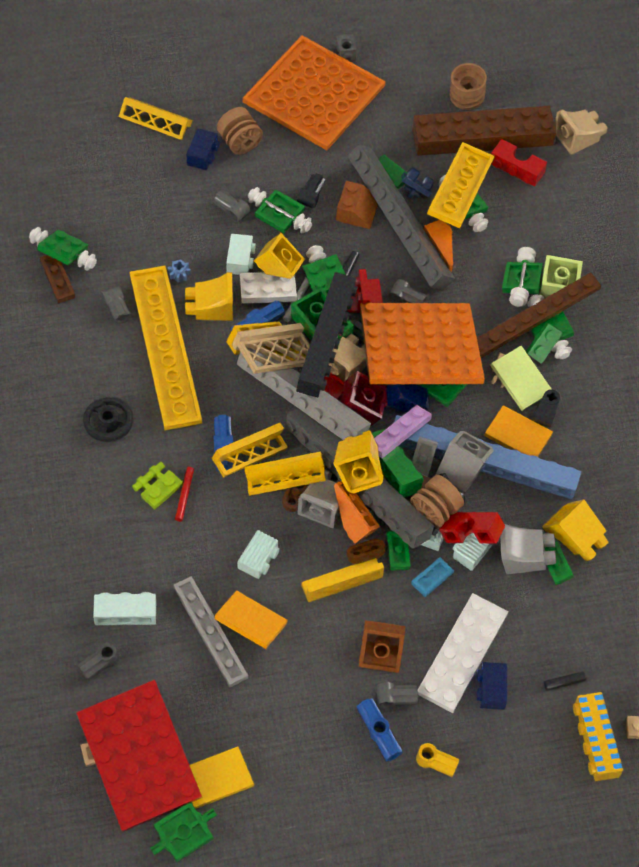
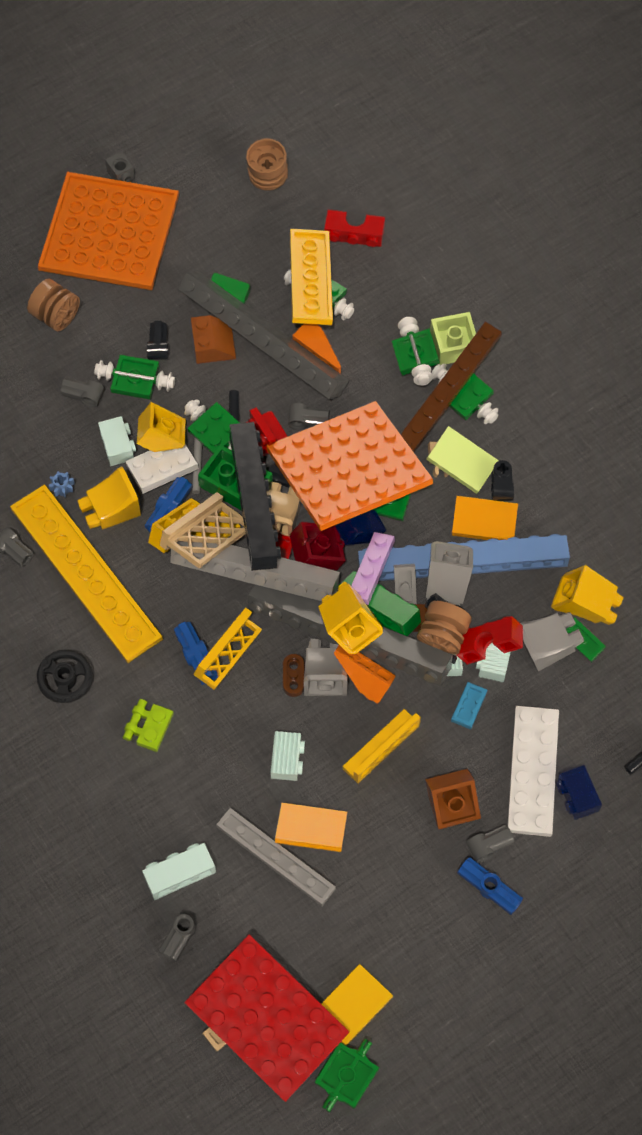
camera: 20 degrees left, 5 degrees up
red bar [175,467,194,522] -> none
clear blue brick [186,128,220,171] -> none
yellow fence [245,451,326,496] -> none
reddish brown plate [347,539,385,564] -> none
green plate [387,531,411,571] -> none
dark blue hips [401,167,434,199] -> none
reddish brown brick [412,106,556,156] -> none
yellow piece [416,743,460,777] -> none
green plate [526,322,563,364] -> none
tan hips [554,109,607,155] -> none

